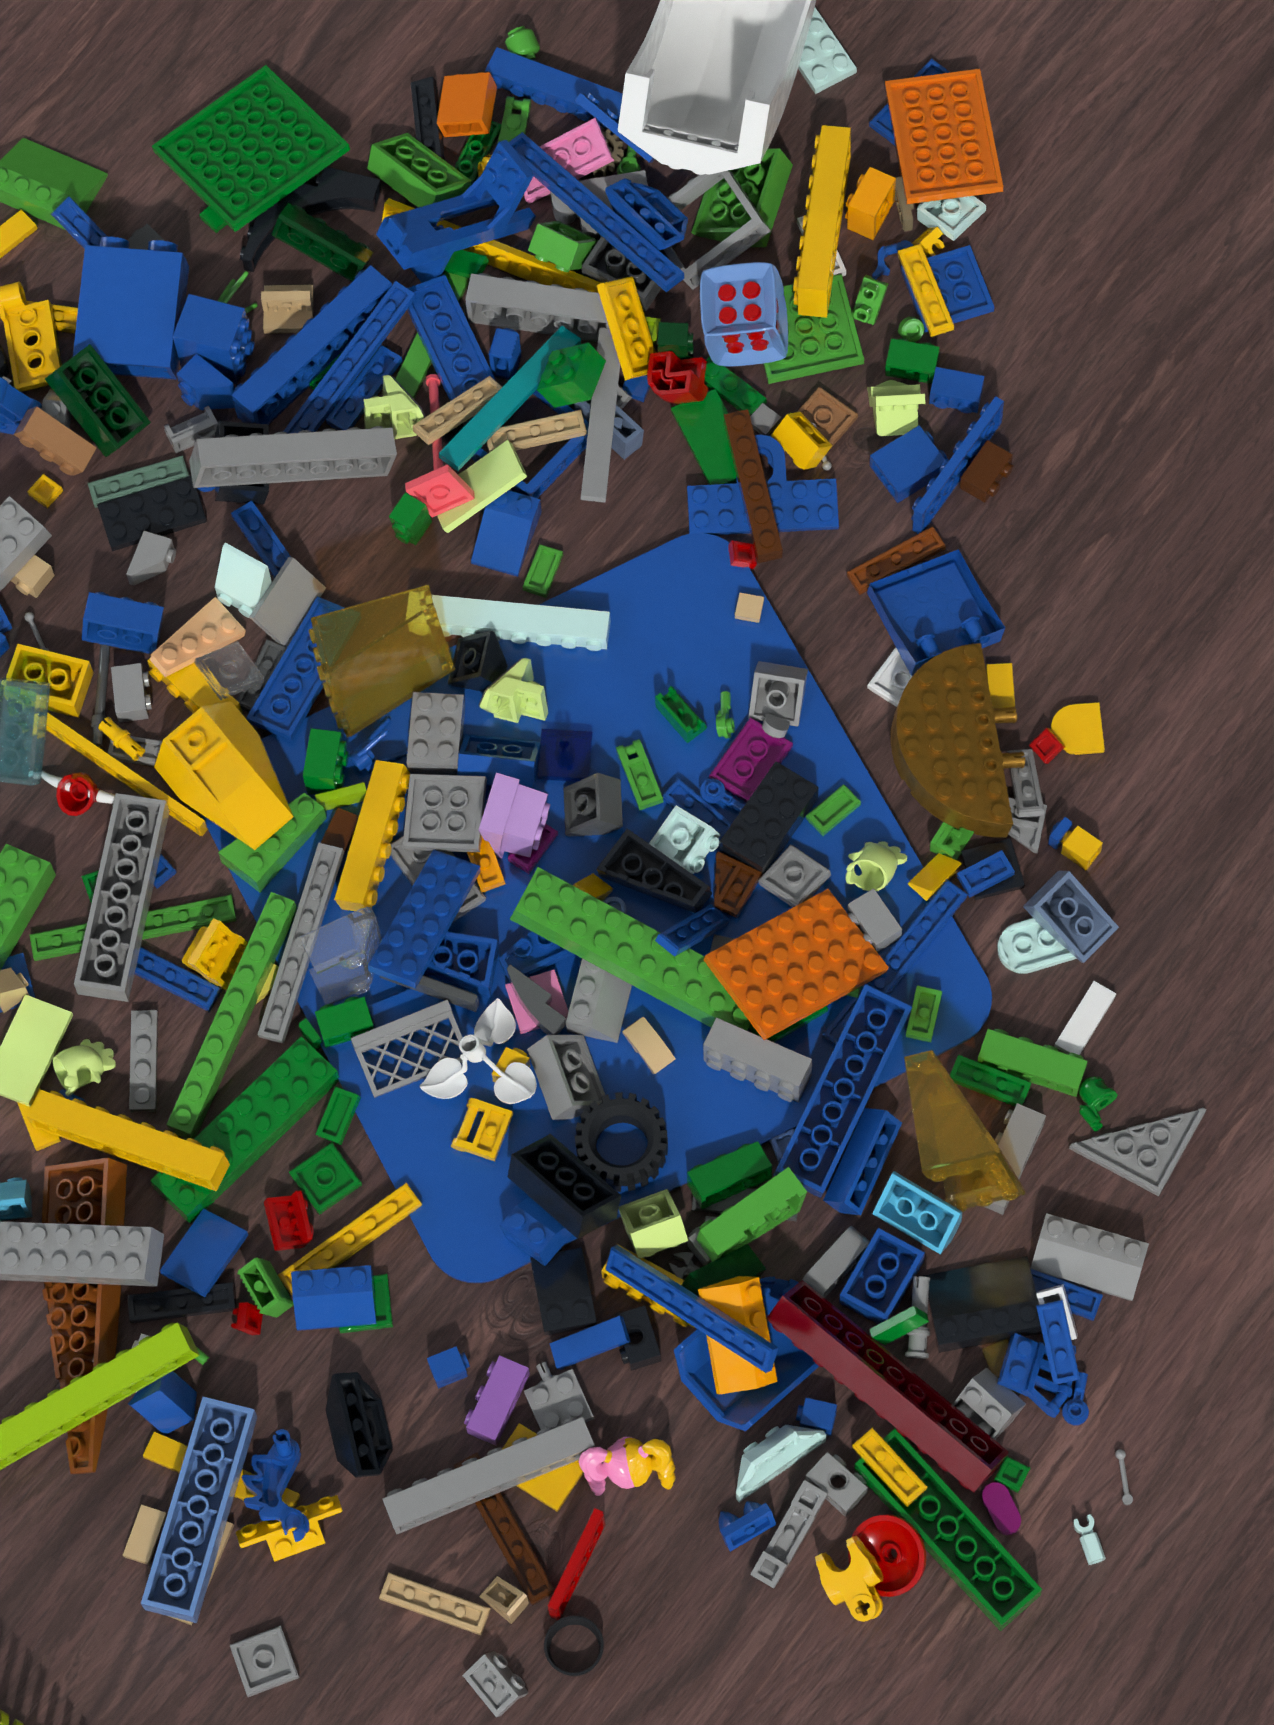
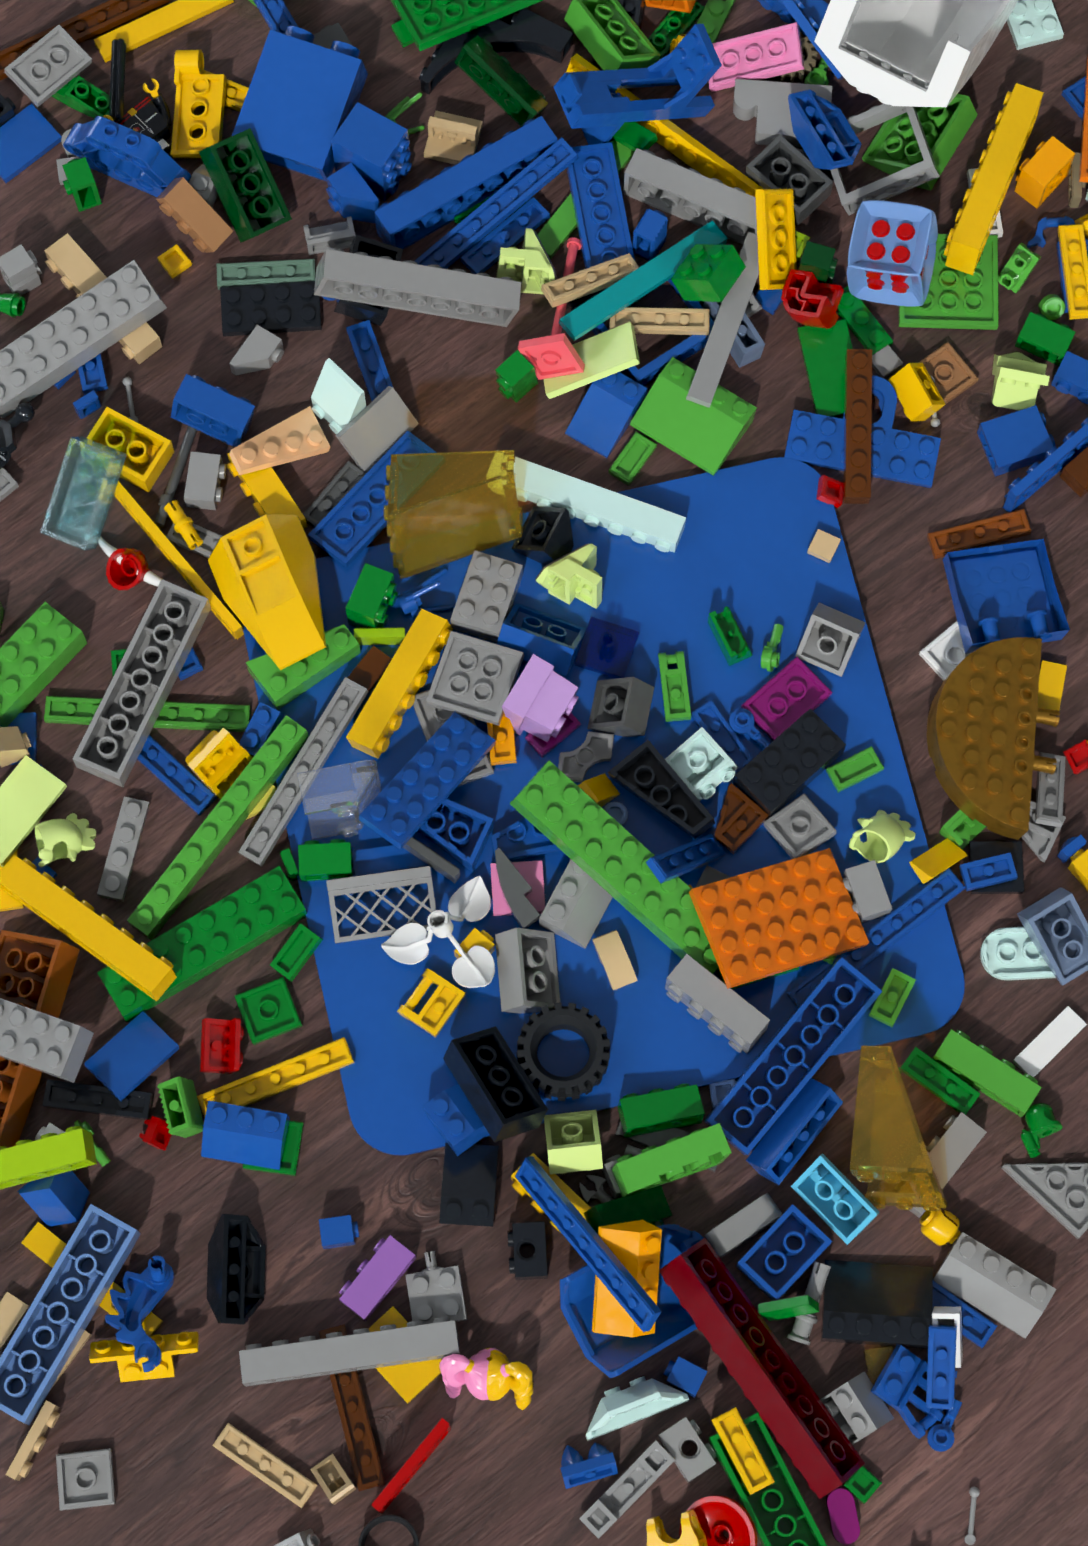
camera: 10 degrees right, 5 degrees up
clear tile [194,641,264,700] -> none
blue plate [508,132,685,292] -> none
bright green brick [528,221,599,272] -> none
blue tile [550,1316,630,1370] -> none
light grey tile [762,713,790,738] -> none
none -> tan plate [5,1400,60,1481]
none -> blue plate [239,702,284,756]
none -> light grey tile [558,731,614,783]
none -> bright green slope [630,357,757,476]
none -> yellow head [919,1206,960,1246]

